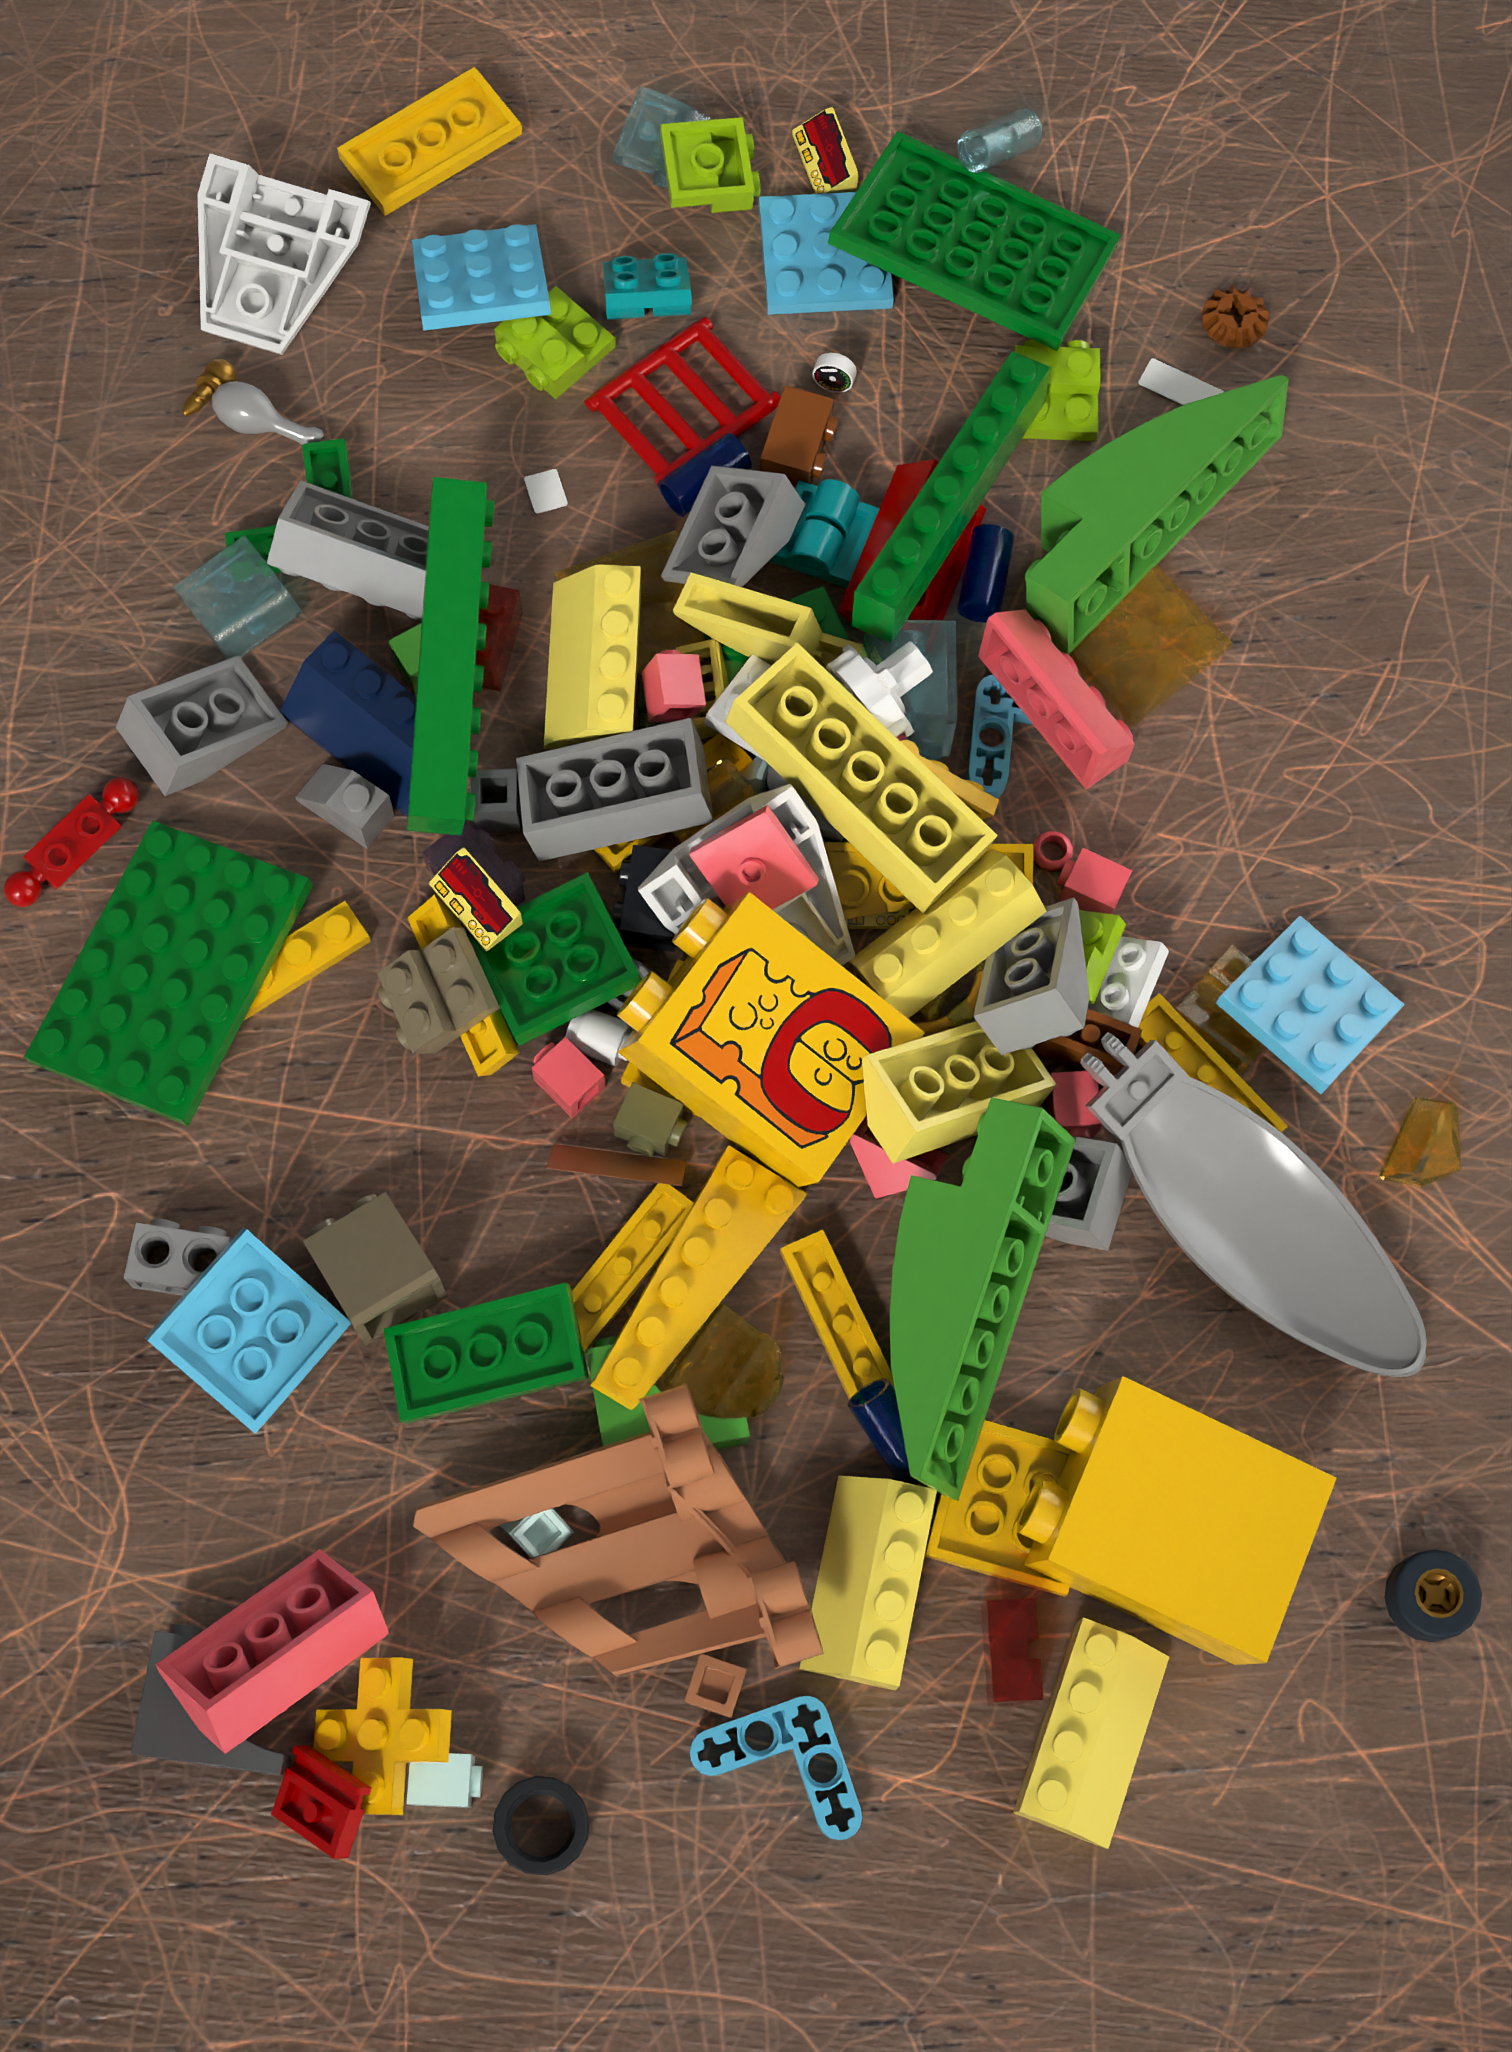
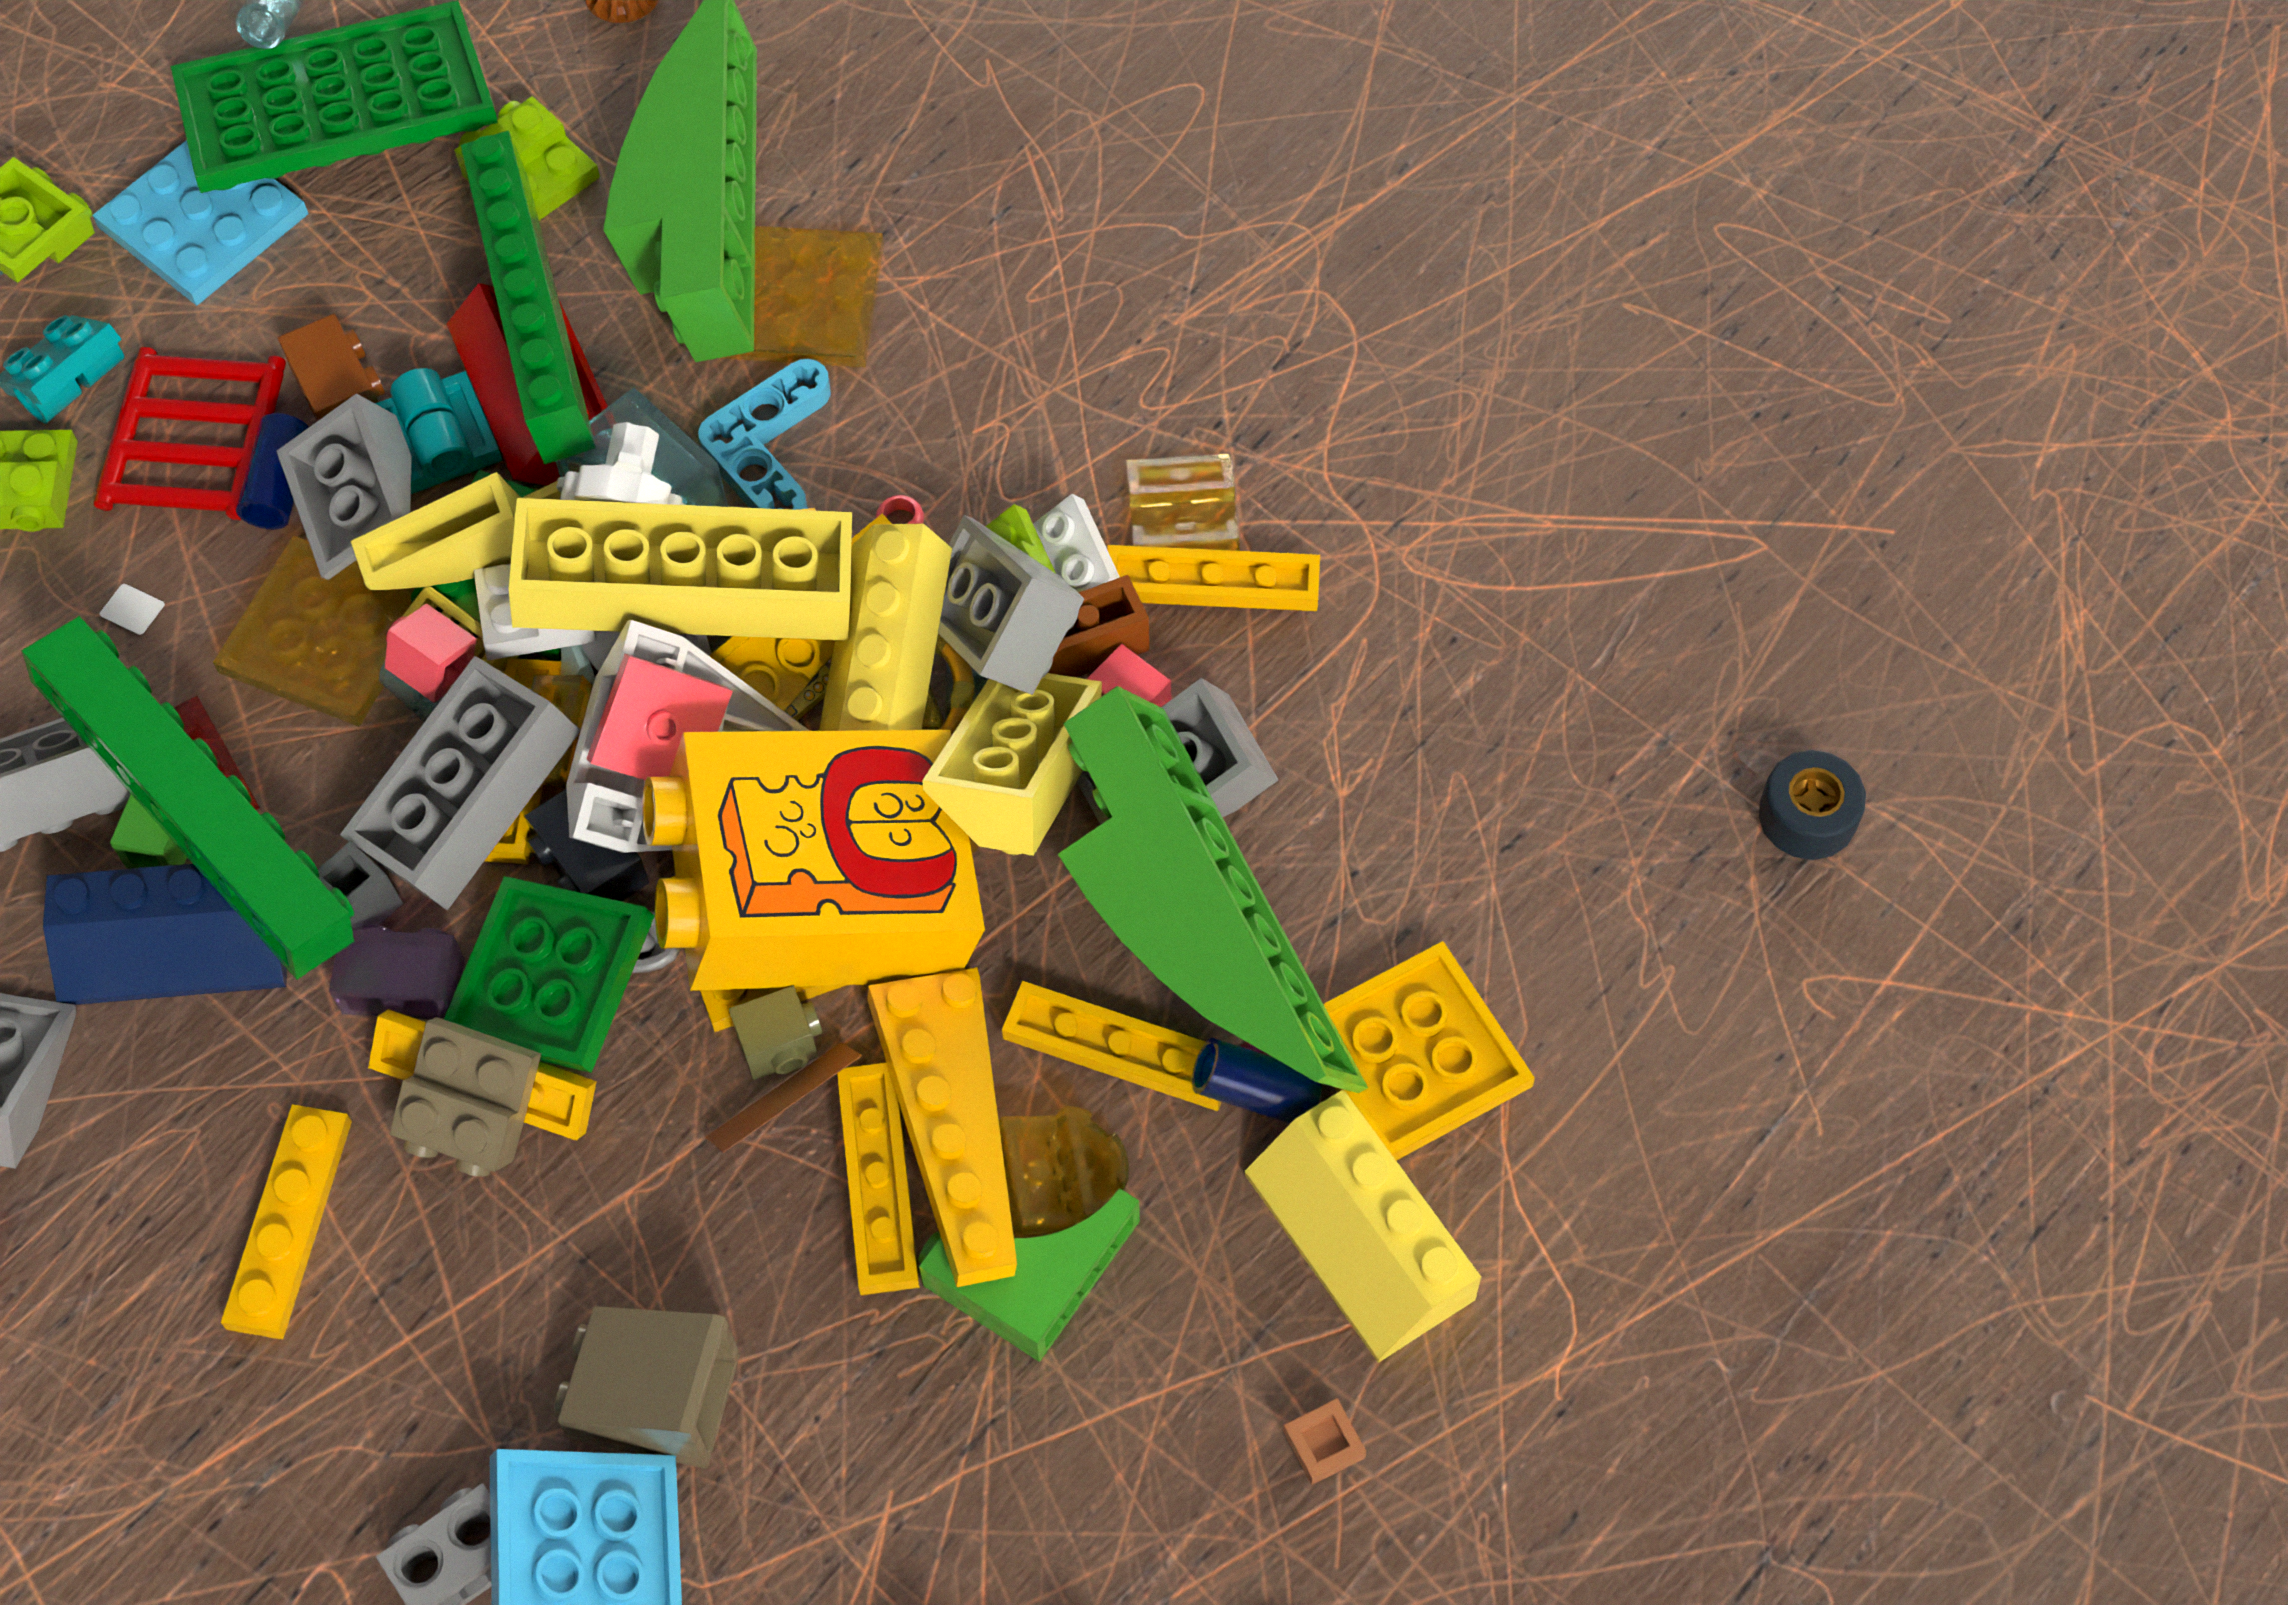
camera: 40 degrees left, 10 degrees down
green plate [24,820,314,1126] -> none
light grey slope [295,764,395,849] -> none
green plate [383,1282,589,1424] -> none
nougat panel [412,1384,824,1675] -> none
slope [429,847,523,952] -> none
light aqua slope [500,1509,574,1558] -> none
coral brick [532,1037,606,1119] -> none
light yellow slope [544,565,641,749] -> none
white brick [565,1009,632,1067] -> none
medium azure beam [690,1696,862,1841] -> none
slope [792,107,858,194] -> none
tile [812,353,857,393] -> none
coral slope [850,1115,949,1199] -> none
clear blue pin [957,524,1015,623] -> none
coral slope [978,609,1135,790] -> none
clear red brick [981,1598,1044,1706] -> none
light yellow slope [1013,1617,1169,1849] -> none
yellow brick [1017,1376,1337,1665] -> none
coral brick [1057,848,1133,914] -> none
light grey windscreen [1080,1032,1427,1377] -> none
white sticker [1138,358,1224,405] -> none
medium azure plate [1216,916,1405,1094] -> none
clear yellow slope [1379,1097,1461,1187] -> none

